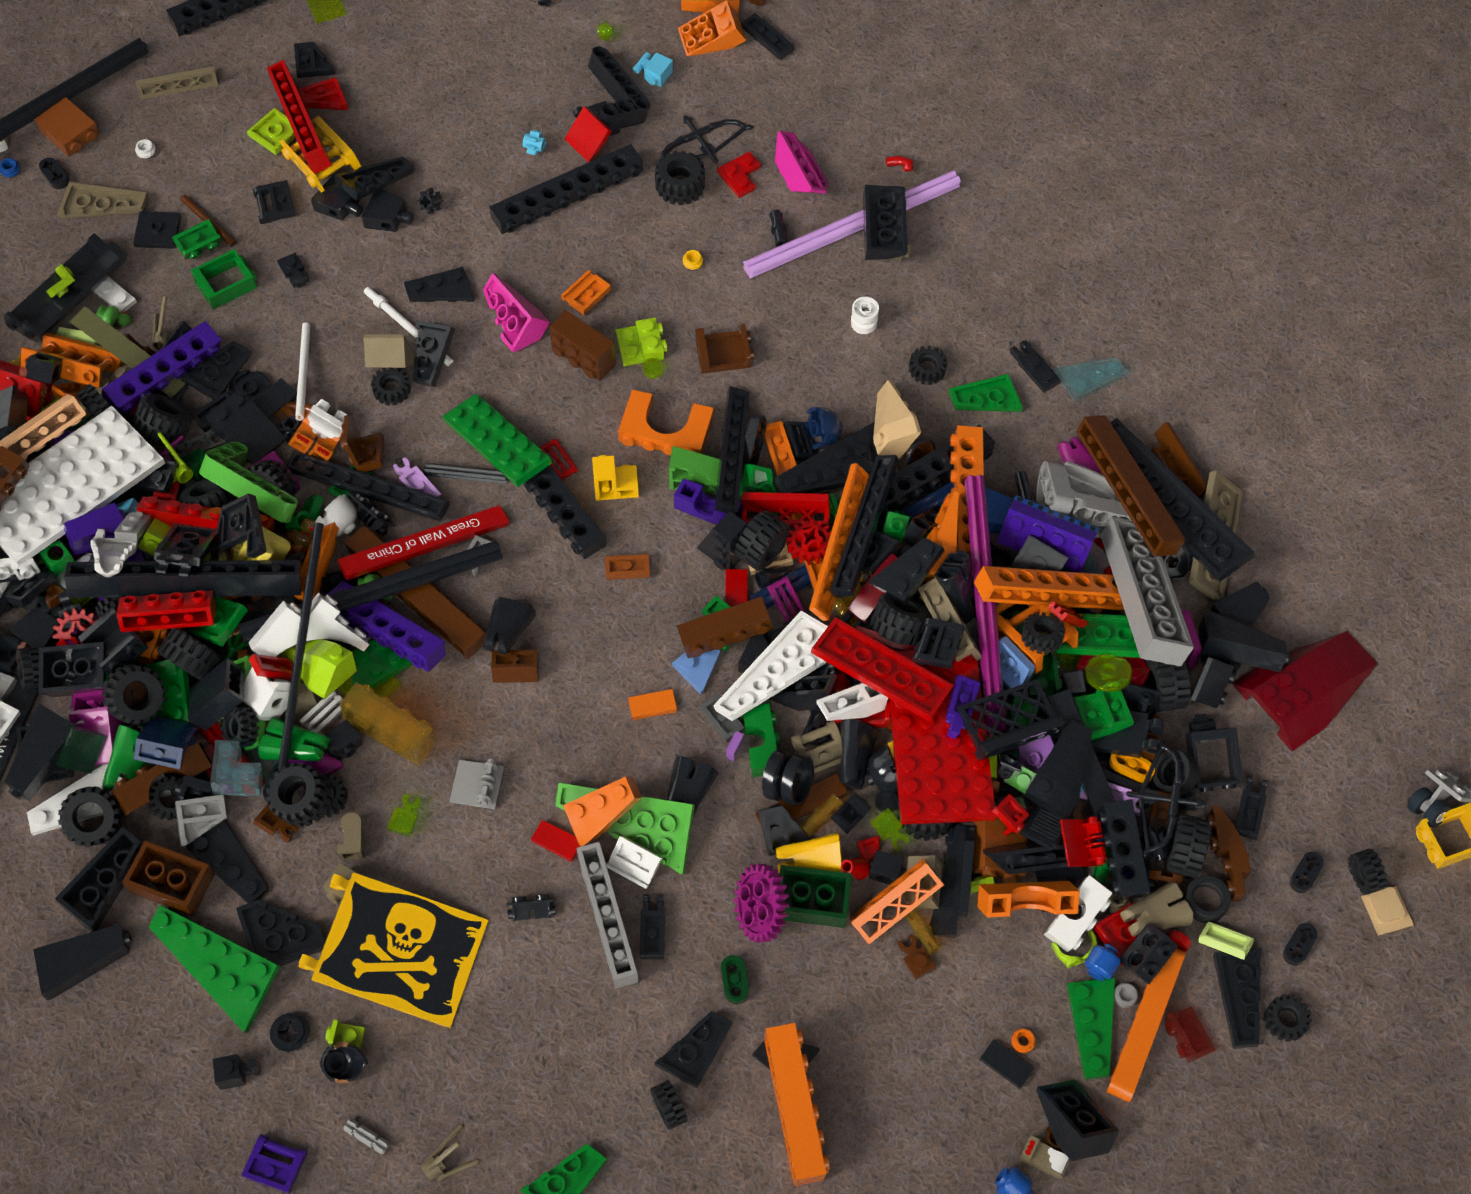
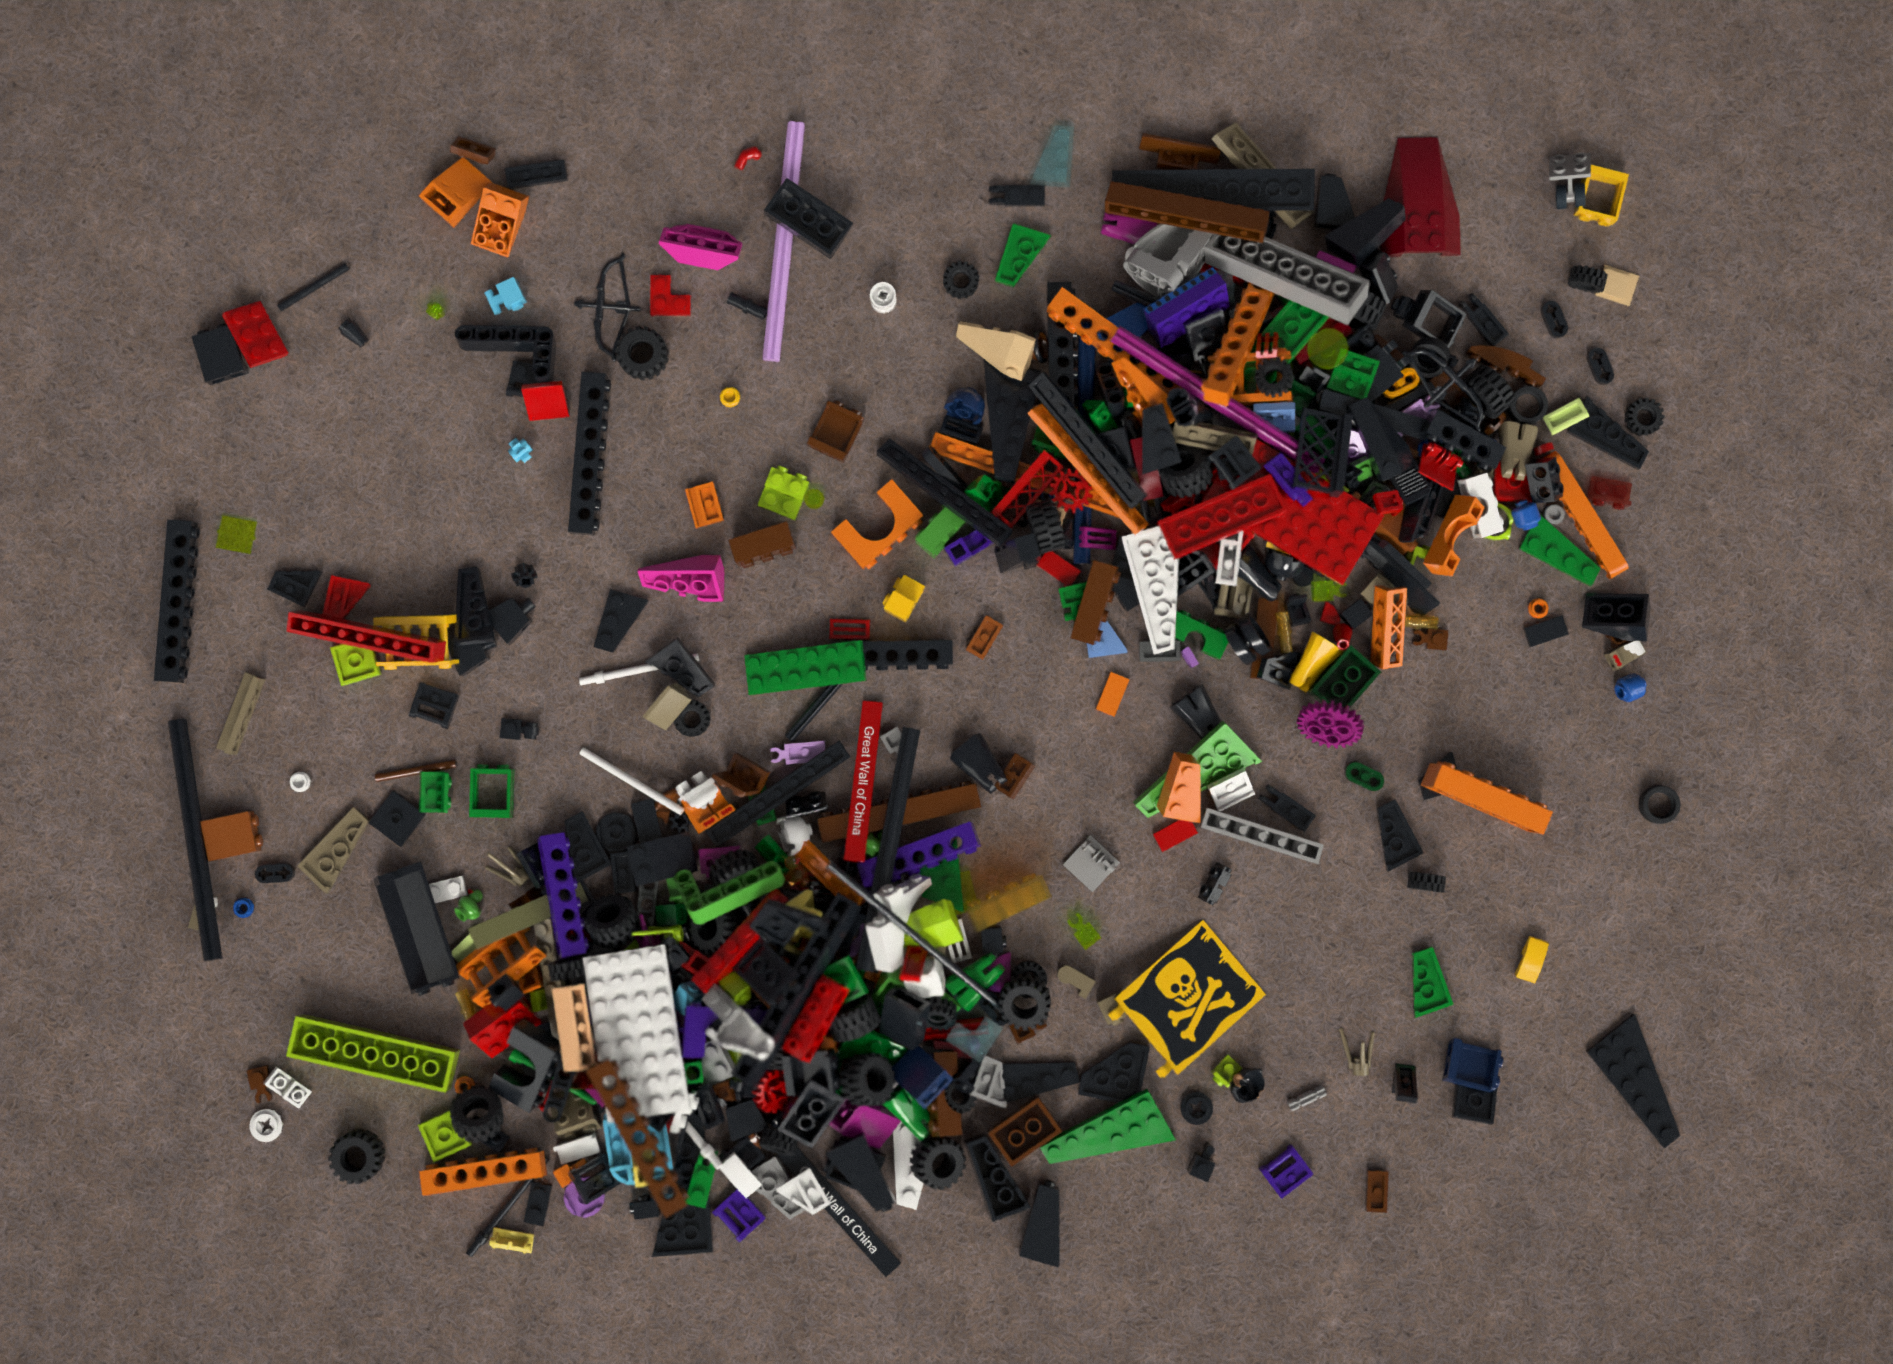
camera: 55 degrees left, 25 degrees up
lime bracket [46,264,75,298] -> none
clear green piece [56,727,107,774] -> none

